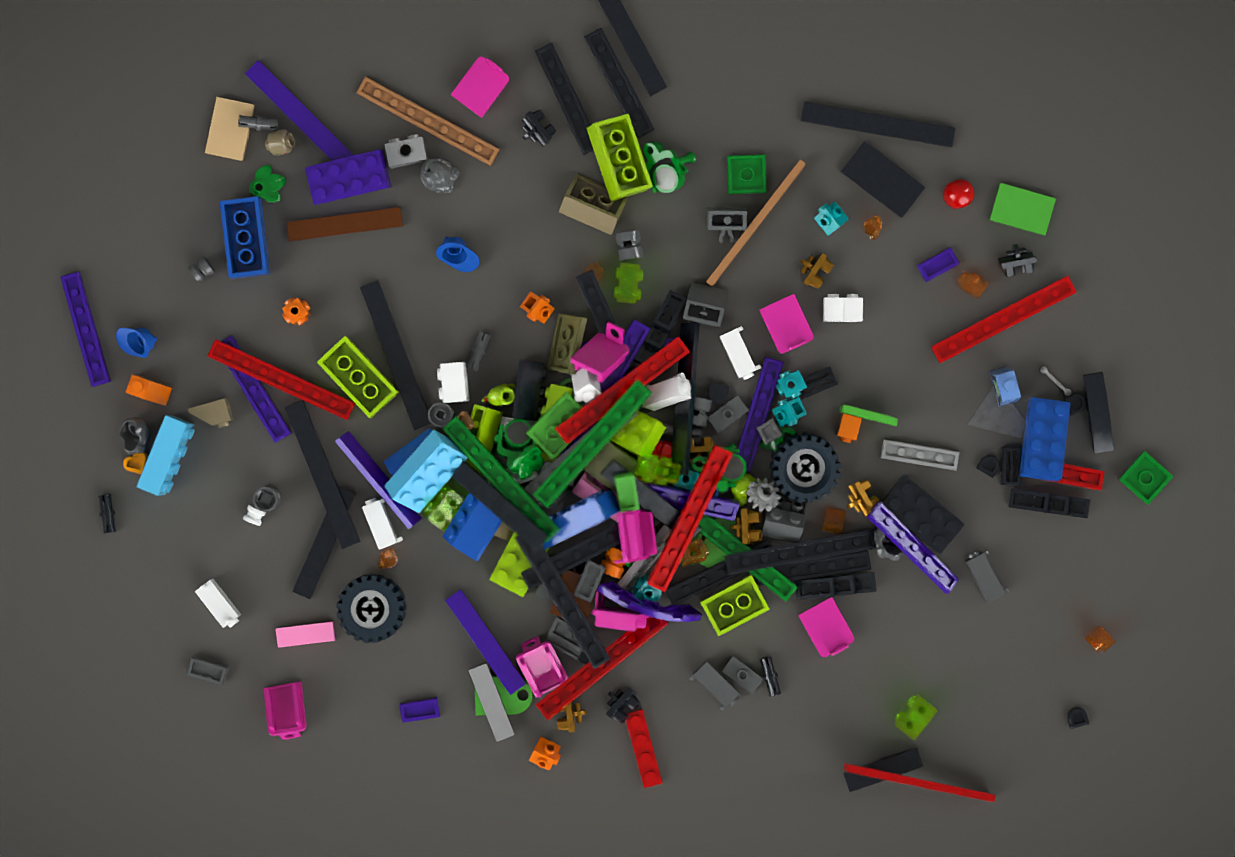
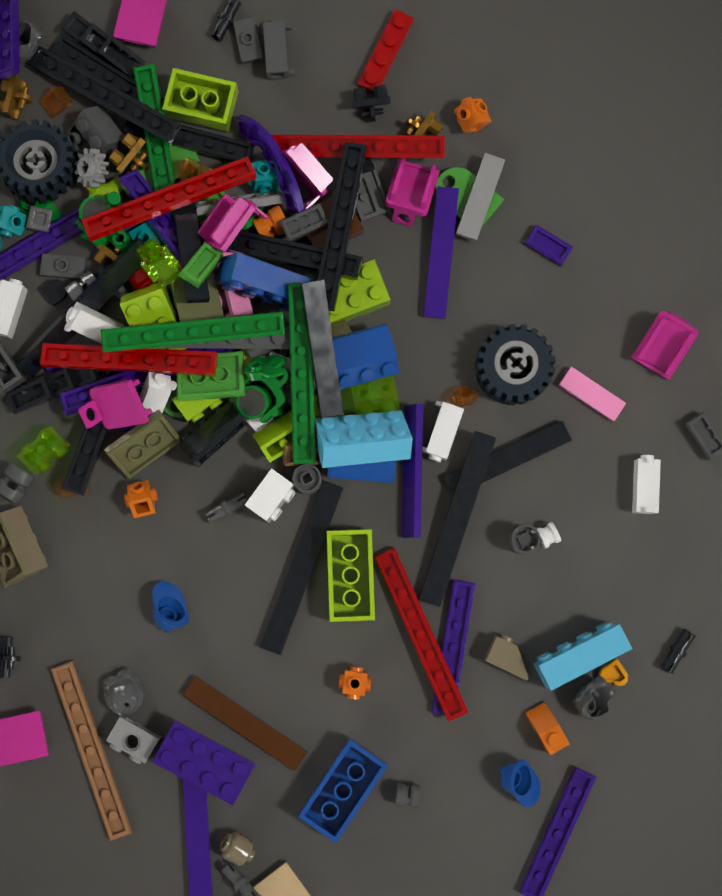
camera: 145 degrees left, 5 degrees down
green plate [249,165,286,203] -> none
lime animal [481,383,516,406] -> none

